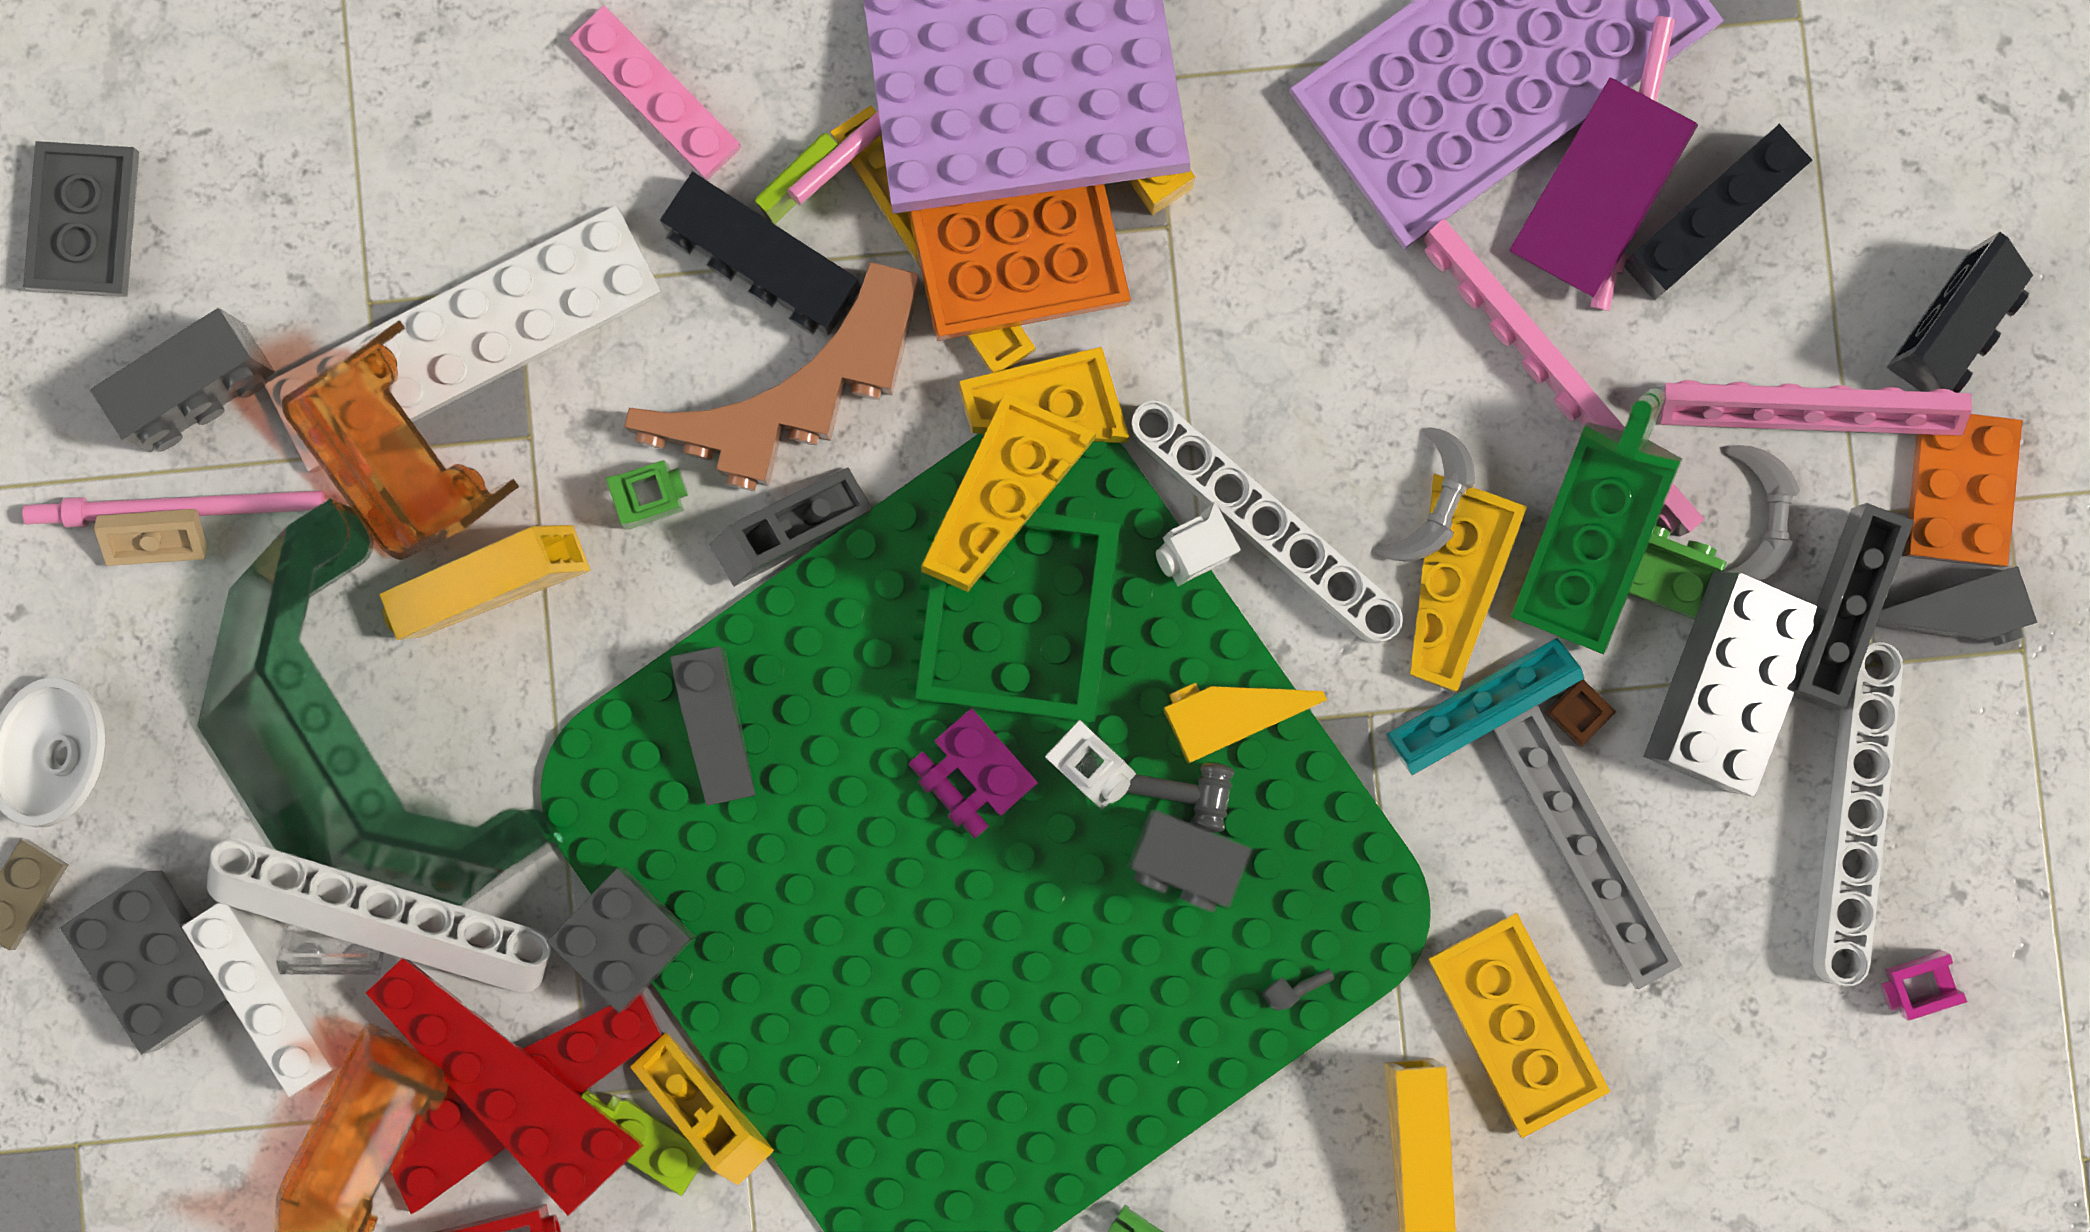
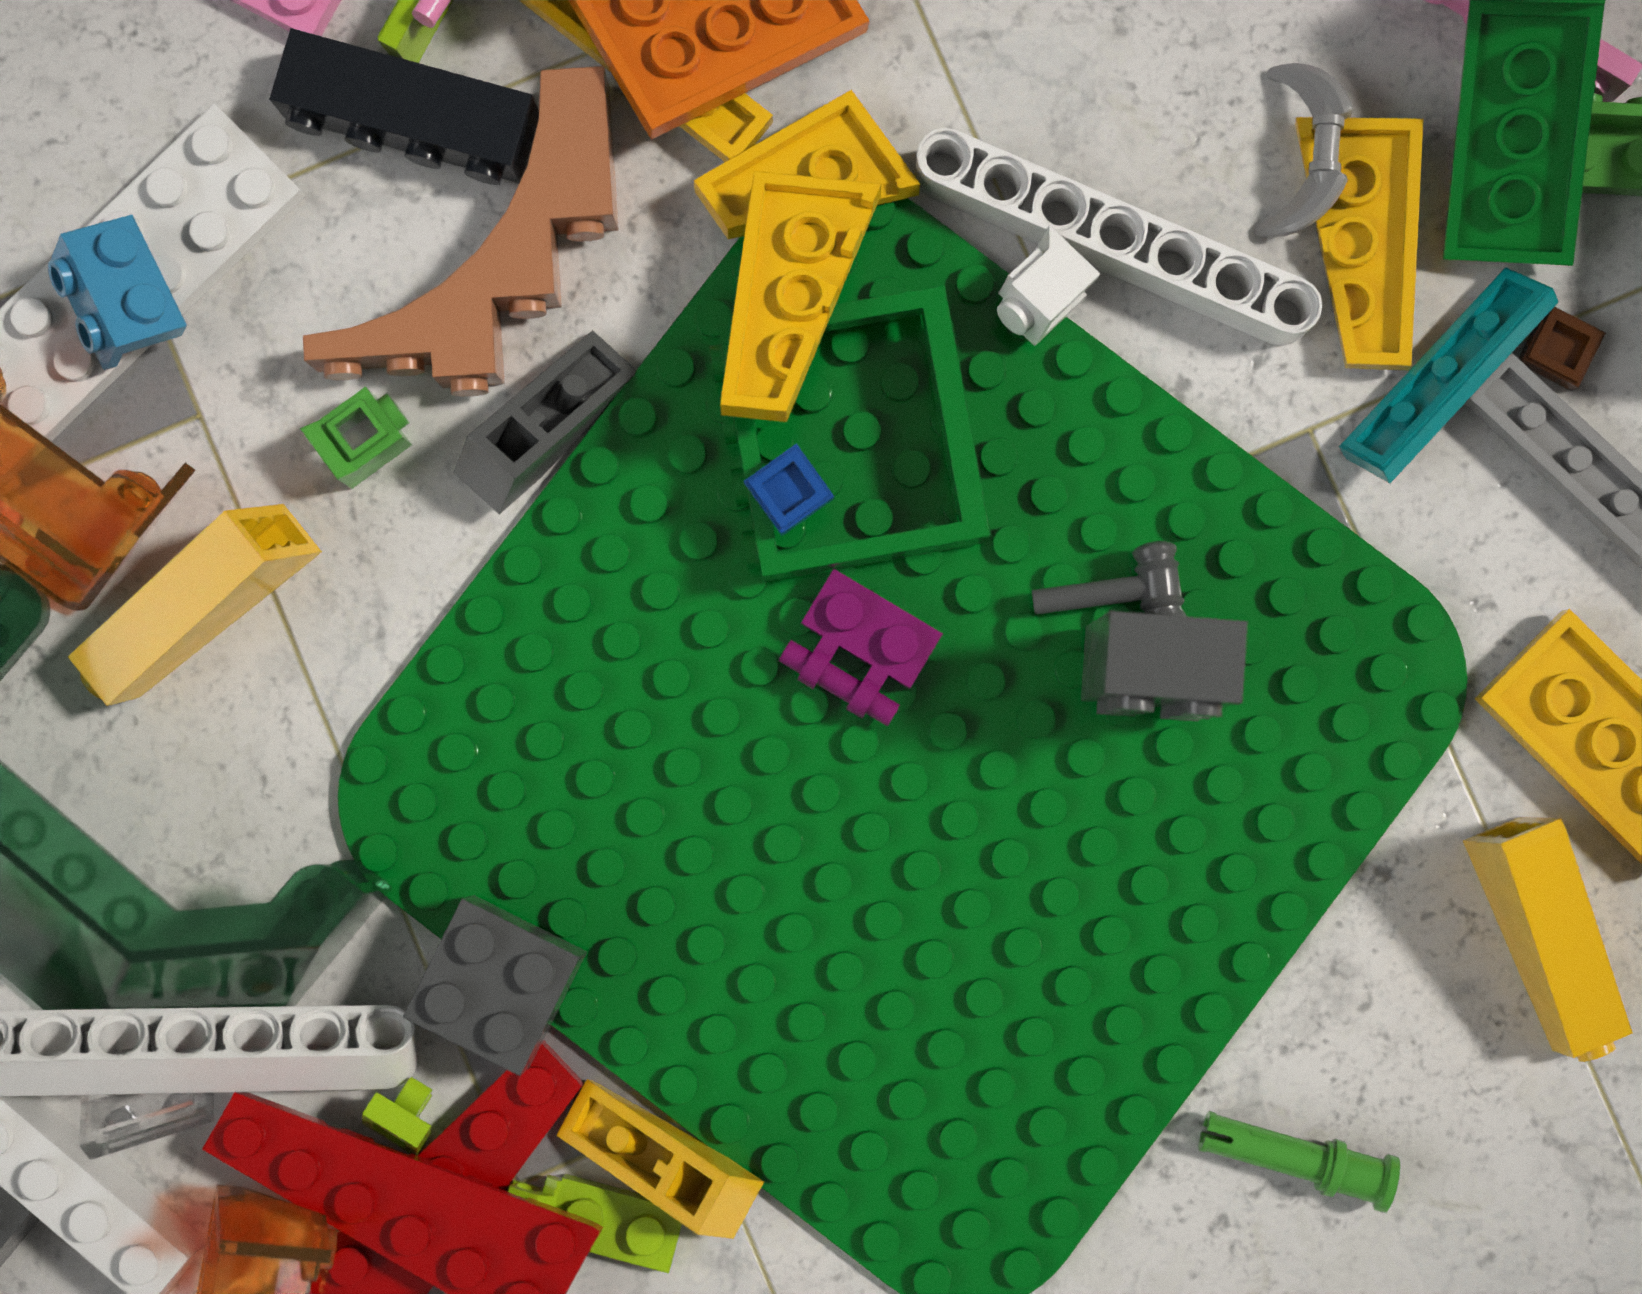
camera: 15 degrees left, 0 degrees up
dark grey slope [670,646,756,806] -> none
white window [1045,720,1136,810] -> none
yellow slope [1163,683,1327,763] -> none
dark grey hand [1262,968,1334,1010] -> none
none -> dark azure bracket [48,215,187,370]
none -> lime tile [362,1077,433,1155]
none -> blue tile [744,444,834,536]

